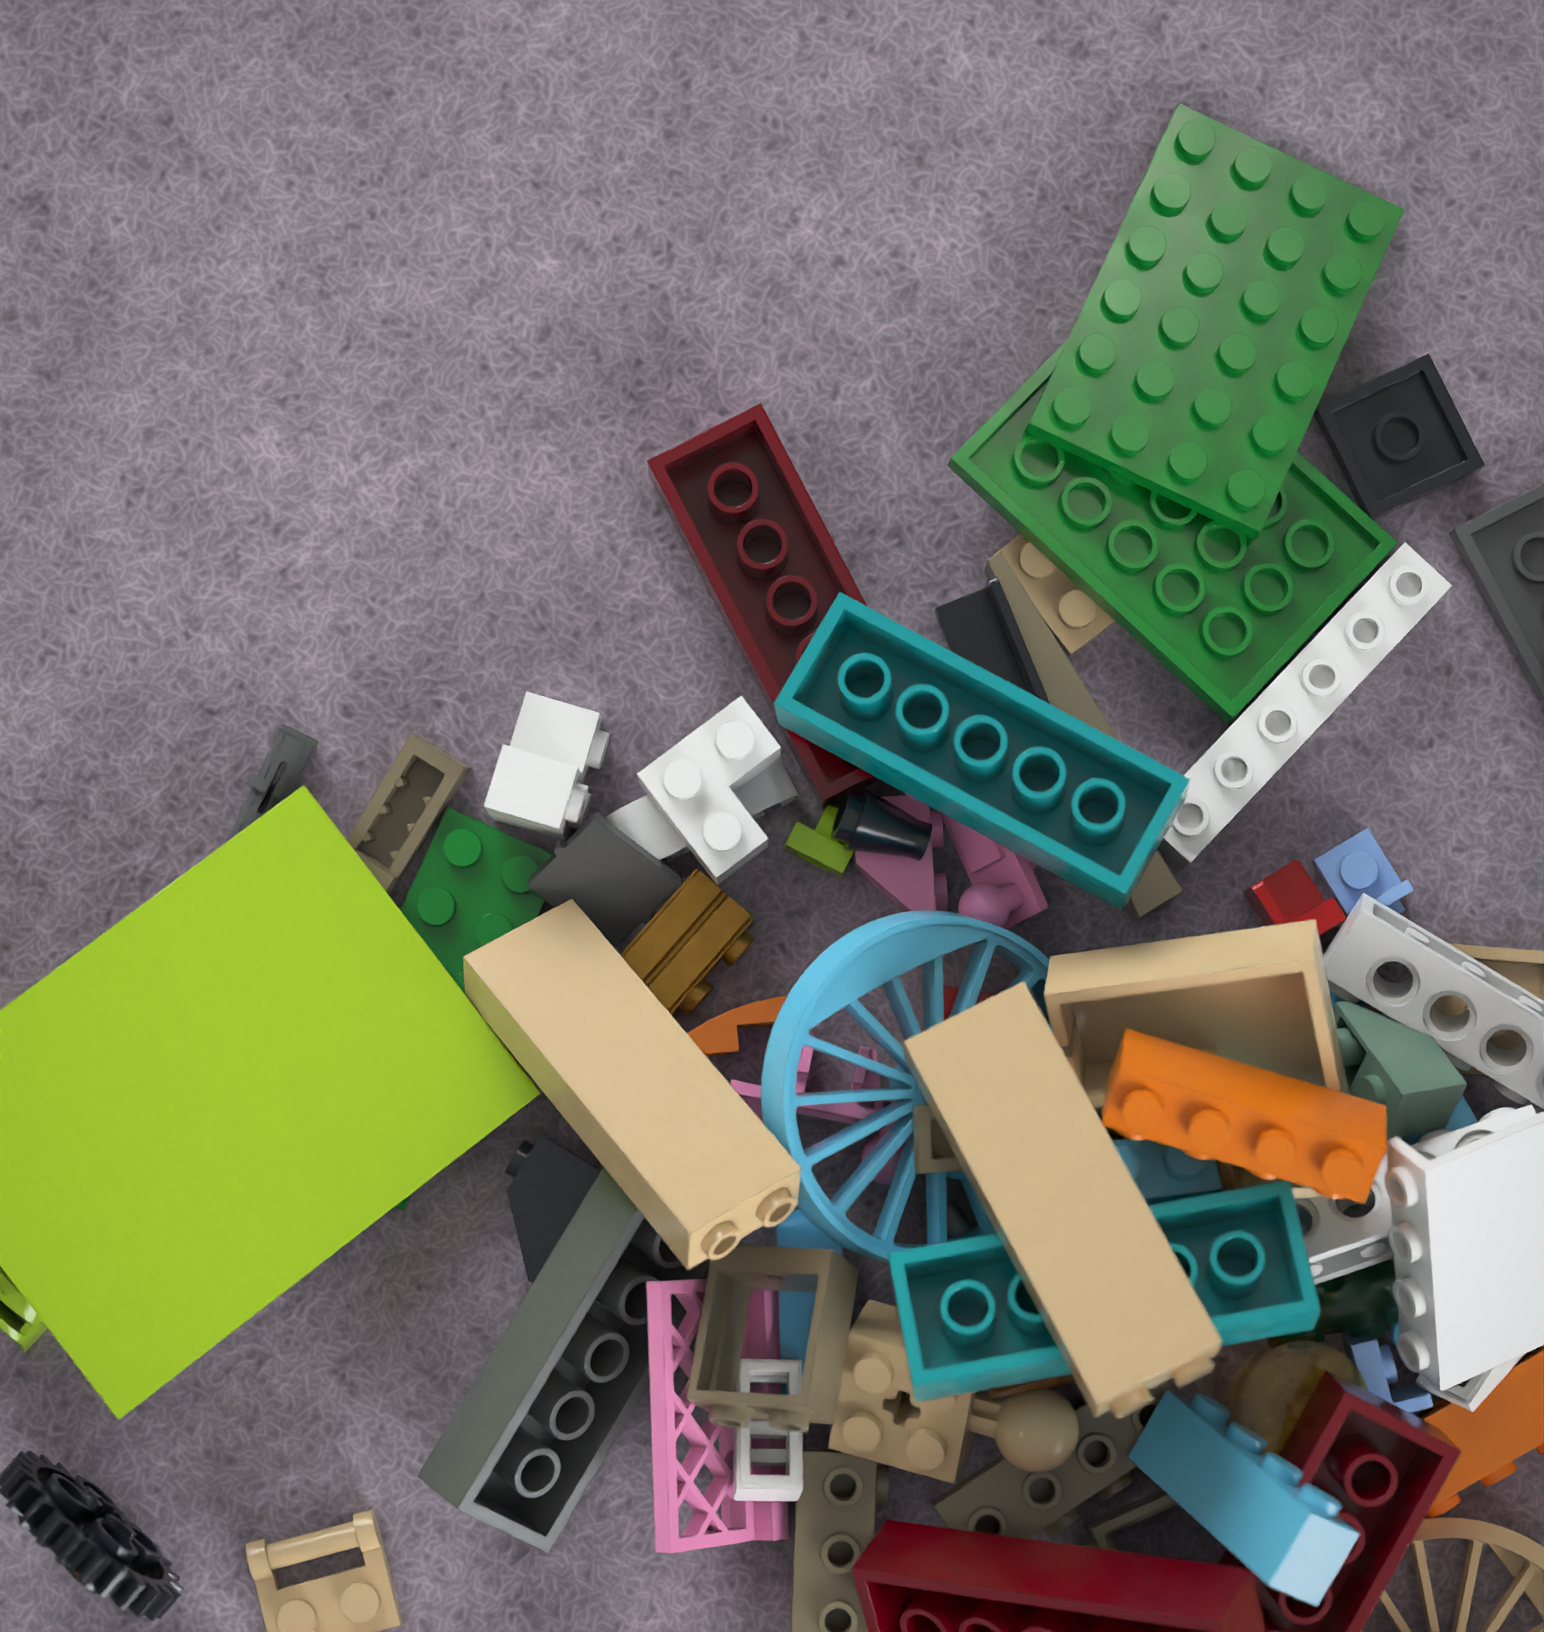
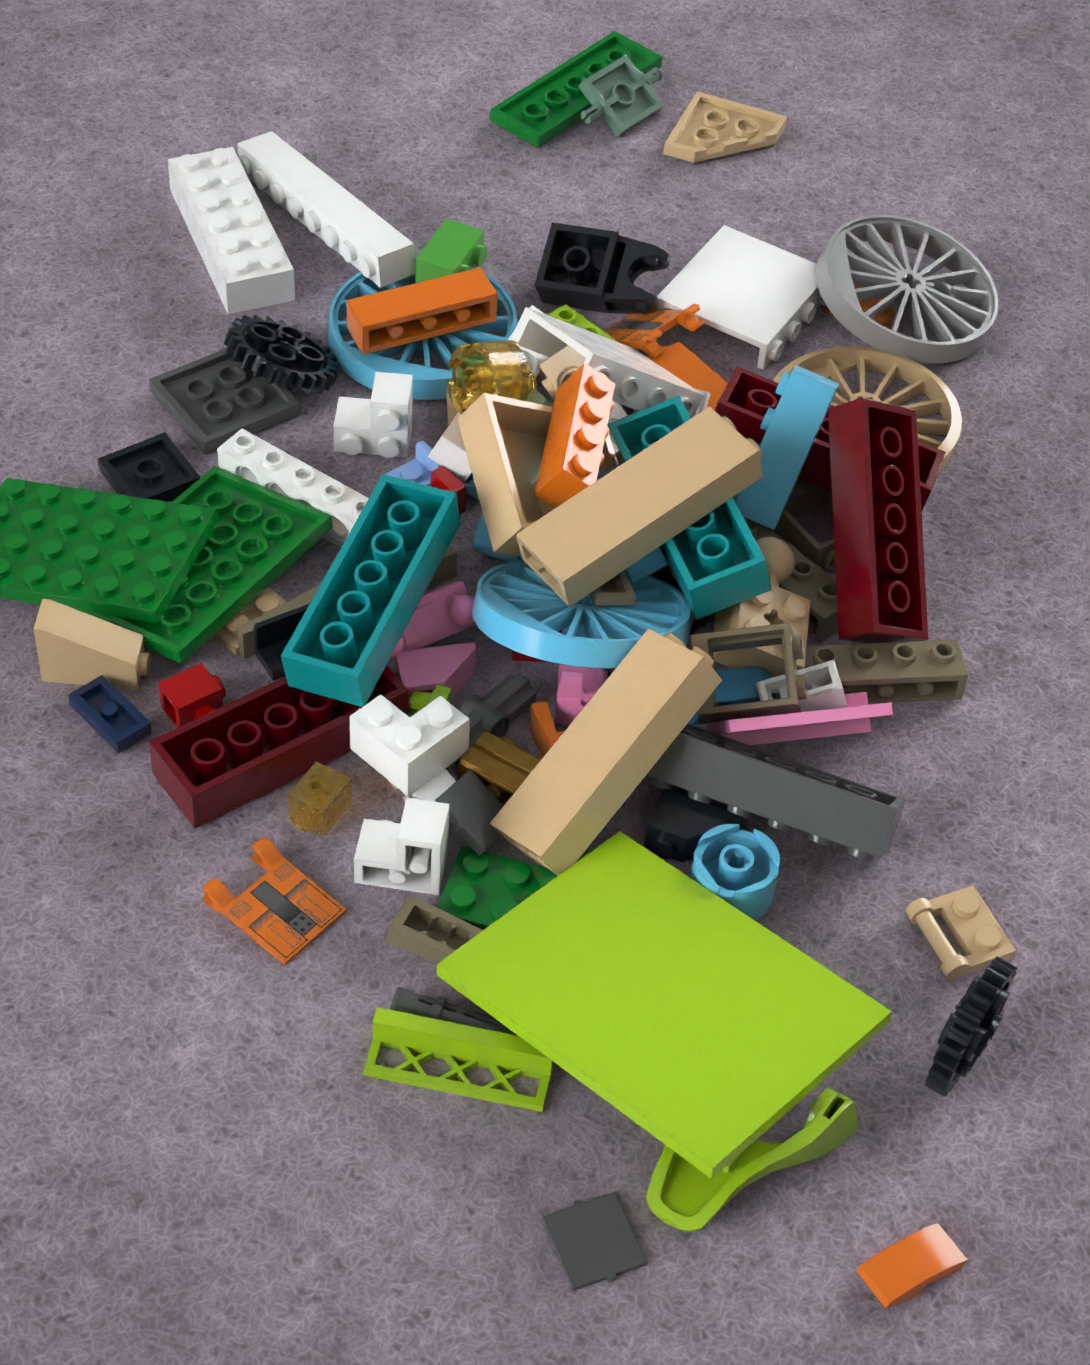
camera: 100 degrees left, 35 degrees down
black cone [831,788,932,861] -> none
none -> tan slope [33,599,151,690]
none -> dark blue plate [68,675,152,754]
none -> red brick [158,663,226,728]
none -> orange flag [202,837,347,965]
none -> clear yellow brick [288,762,352,837]
none -> white brick [333,372,413,458]
none -> lime fence [363,1007,554,1112]
none -> dark grey piece [446,673,537,769]
none -> clear yellow brick [447,340,536,414]
none -> medium azure brick [690,824,780,920]

